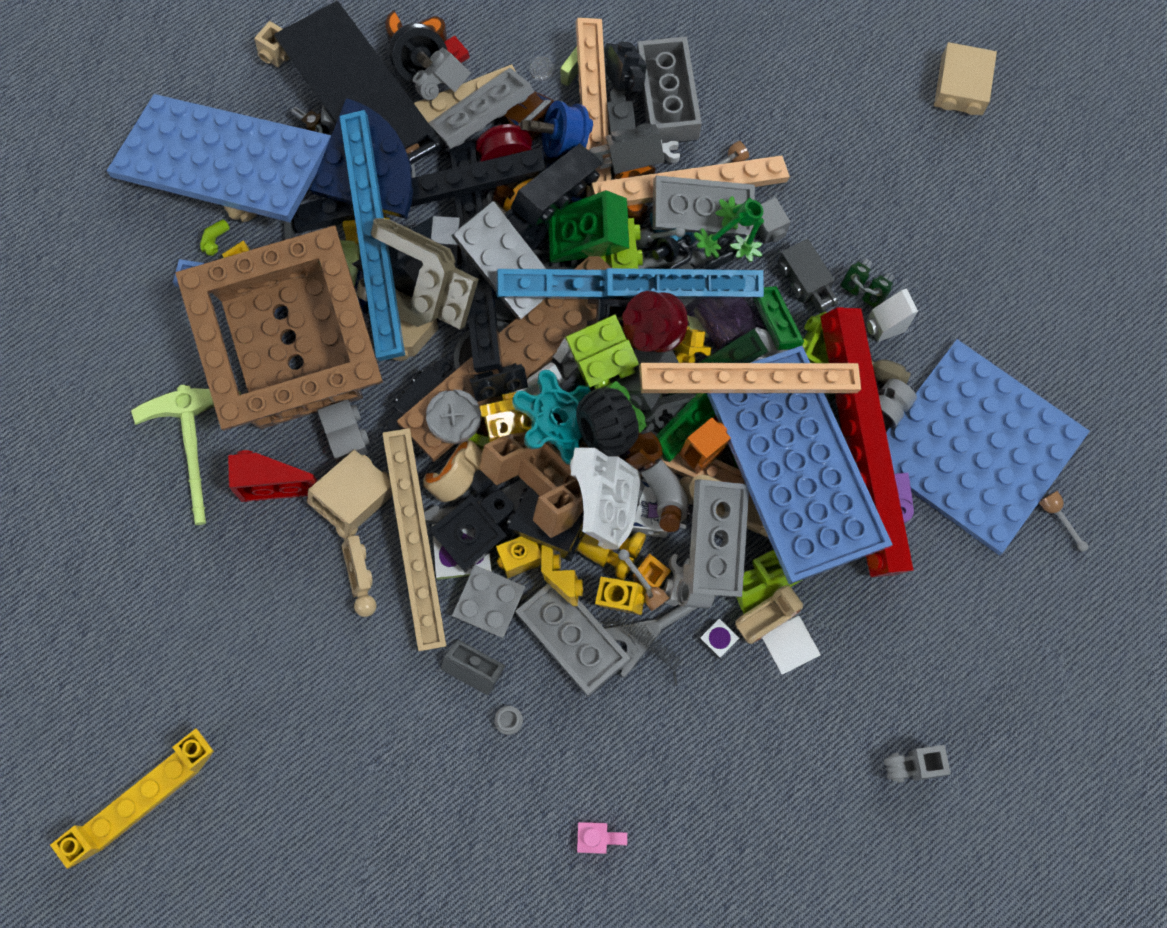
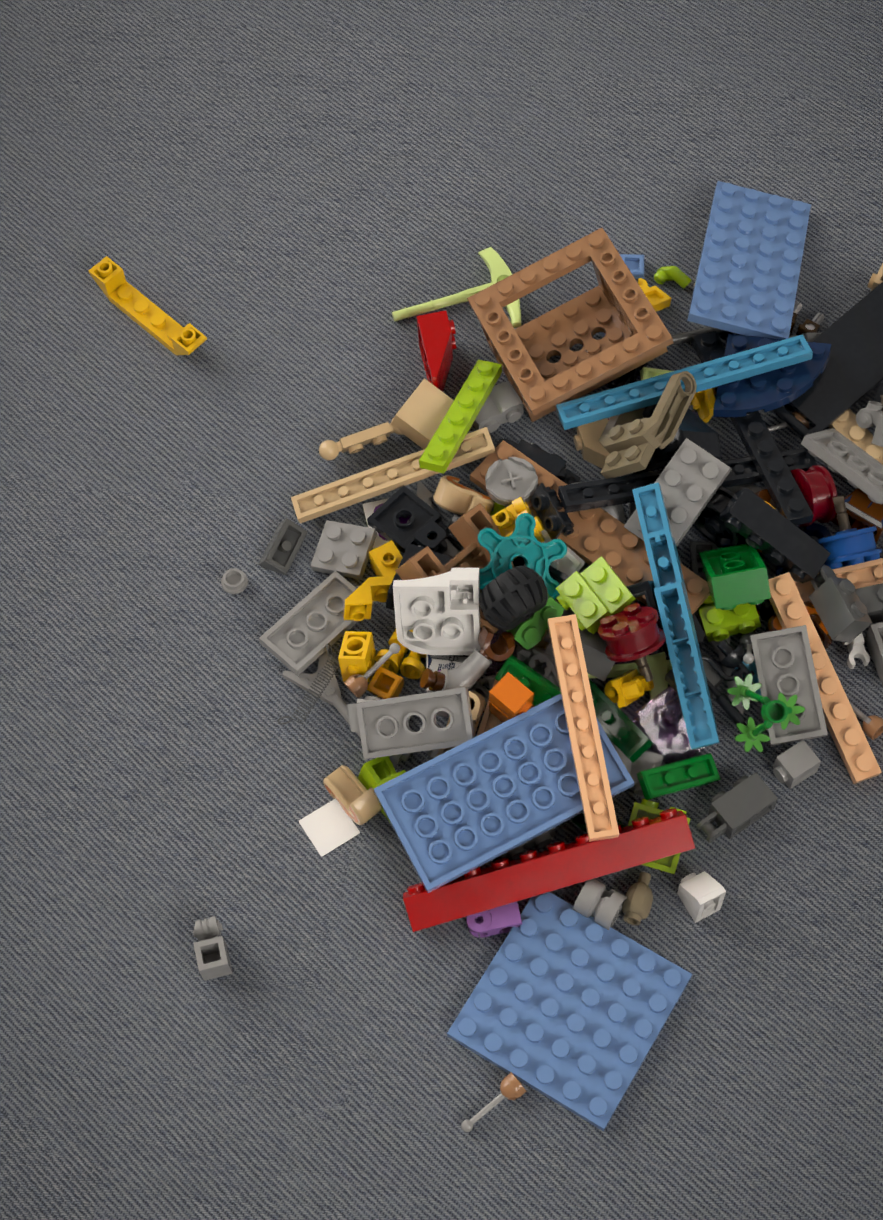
camera: 90 degrees right, 10 degrees down
bright pink plate [577,822,627,854] -> none
tile [699,619,739,659] -> none
dark green piece [840,259,894,308] -> none
none -> lime plate [419,359,502,474]

